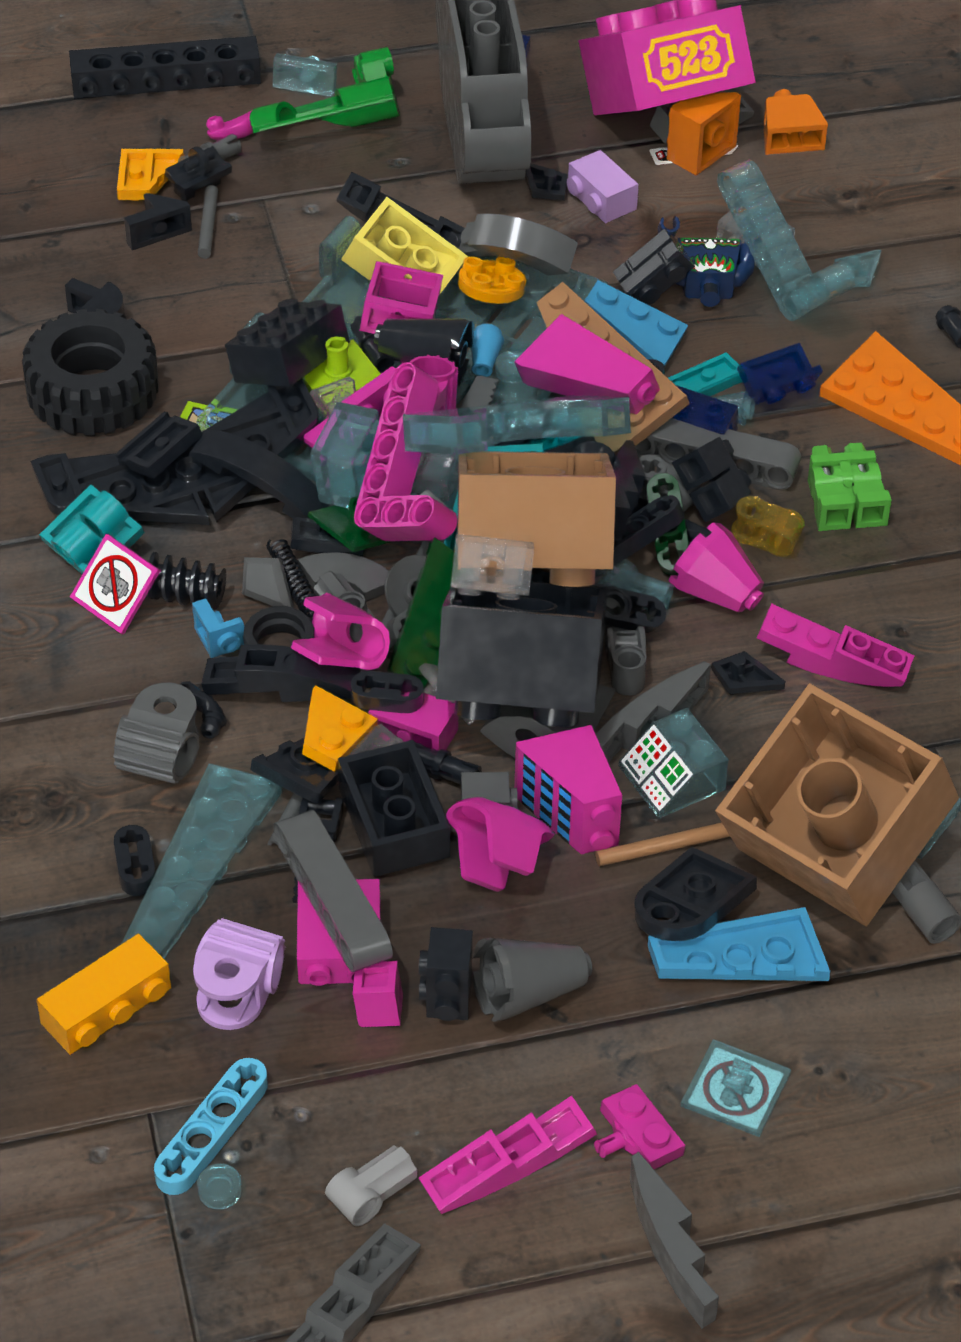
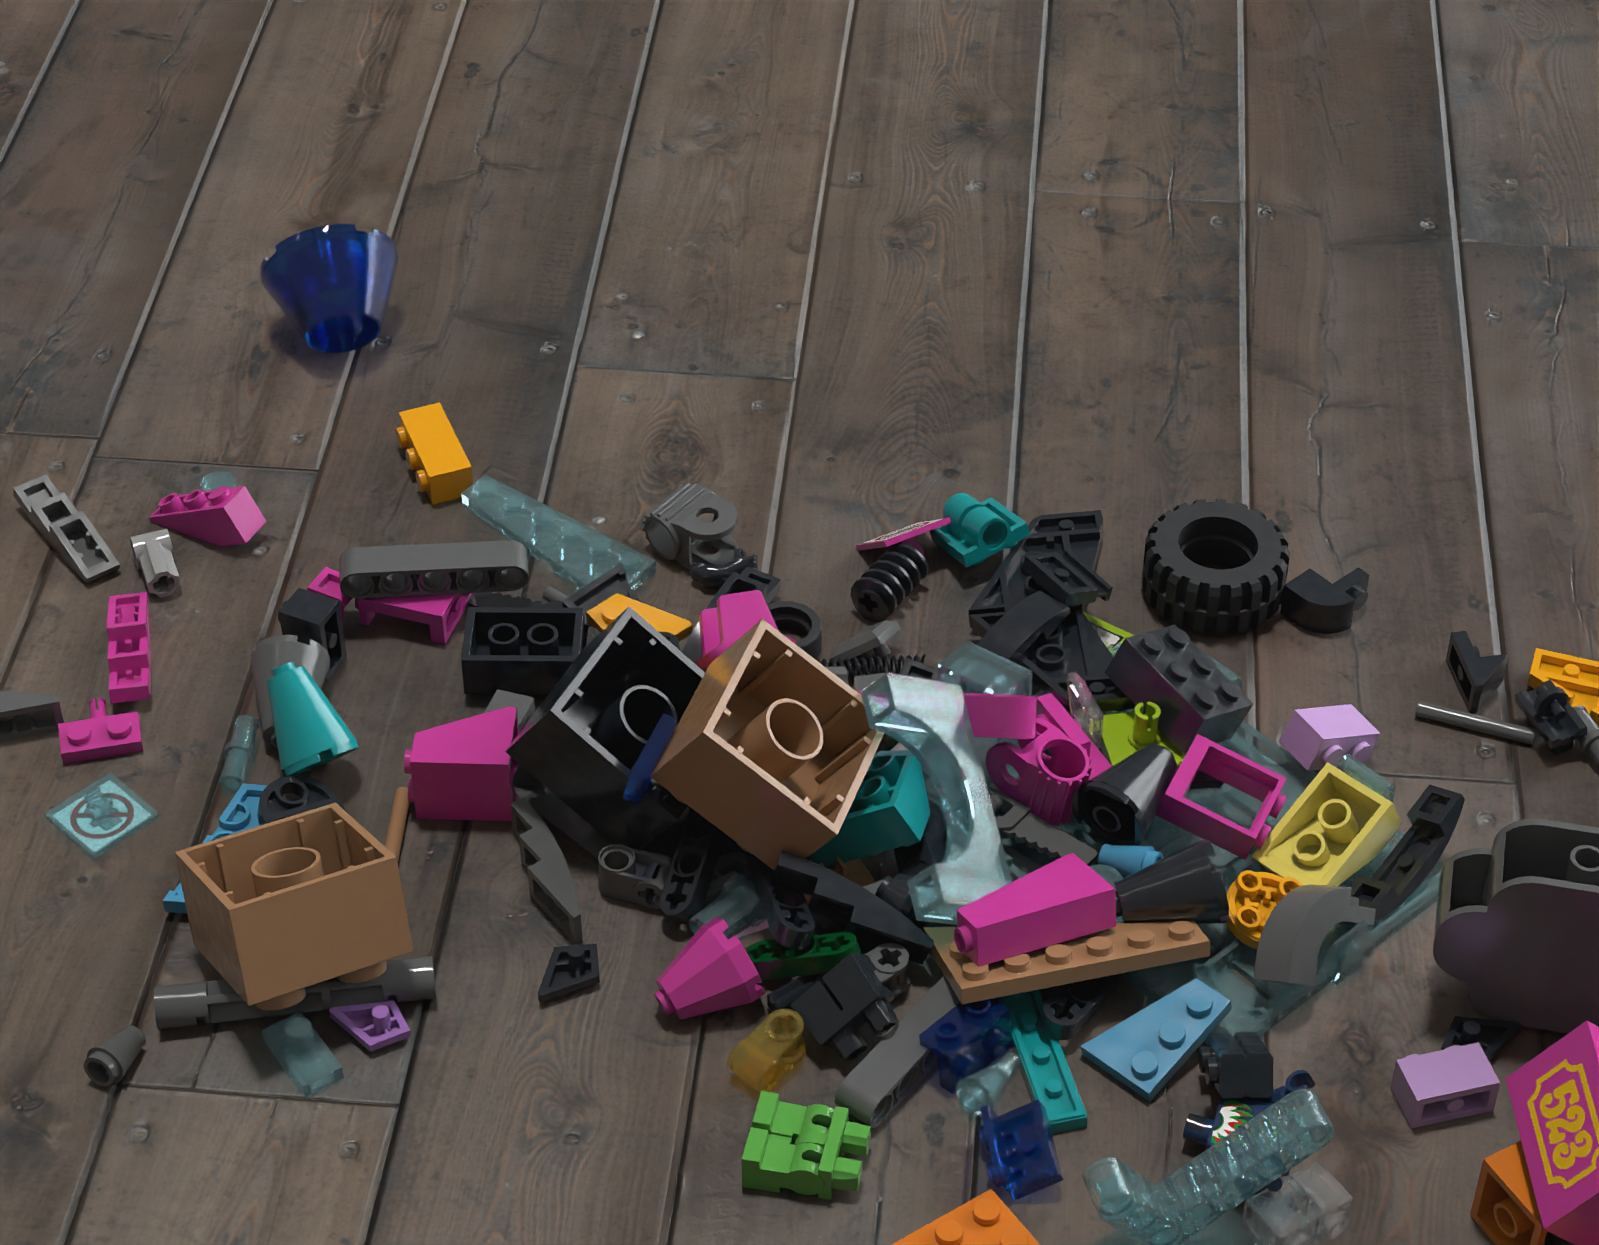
camera: 110 degrees right, 5 degrees down
black beam [114,825,156,896] -> none
medium azure beam [154,1058,268,1195] -> none
dark azure bracket [192,599,244,658] -> none
lavender piece [193,918,286,1030] -> none
dark pink piece [446,797,555,892] -> none
clear brick [451,534,534,600] -> none
clear light blue slope [618,708,729,819] -> none
dark pink slope [757,603,914,687] -> none
none -> dark pink slope [149,486,266,547]
none -> clear light blue pin [219,715,260,792]
none -> teal cone [266,662,359,777]
none -> clear blue tile [623,713,677,803]
none -> black cone [1113,839,1229,924]
none -> lavender brick [1279,704,1380,771]

